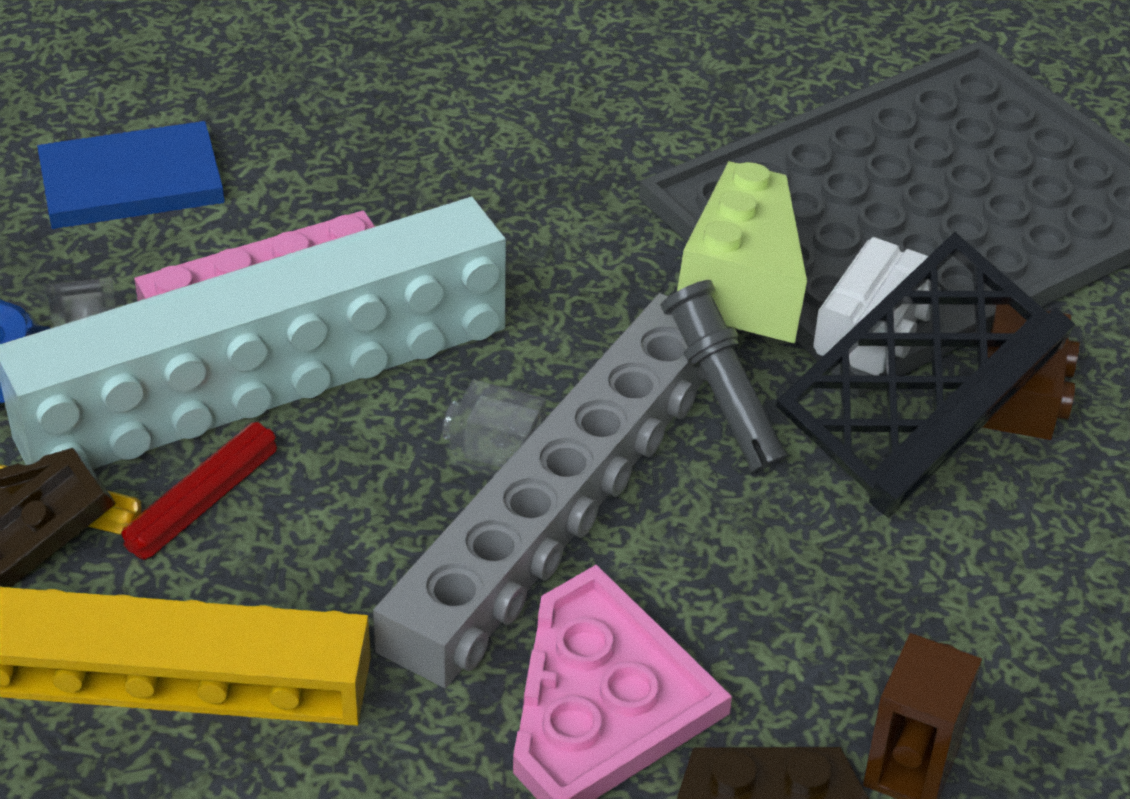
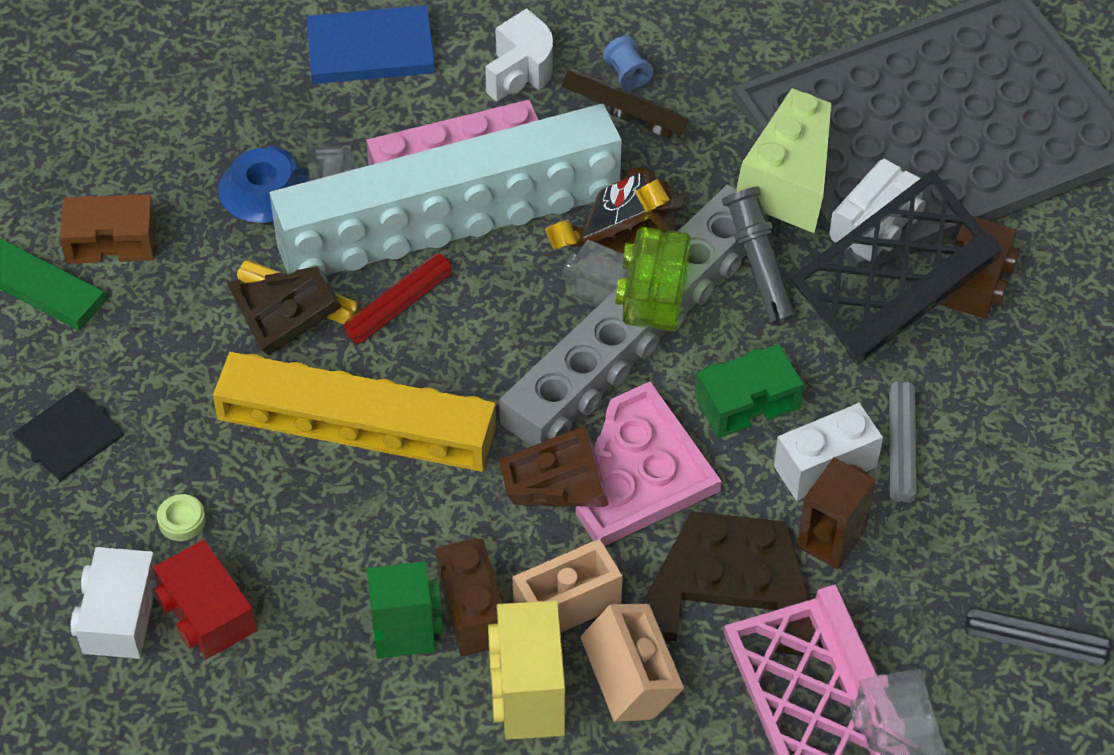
camera: 10 degrees right, 10 degrees up
none -> white brick [485,9,553,102]
none -> reddish brown wing [499,426,610,507]
none -> torso [545,167,684,269]
none -> dark brown wing [561,68,688,139]
none -> medium blue bush [603,36,654,91]
none -> clear neon green brick [615,227,691,331]
none -> green brick [695,344,804,438]
none -> white brick [774,403,883,501]
none -> light grey axle [889,381,917,503]

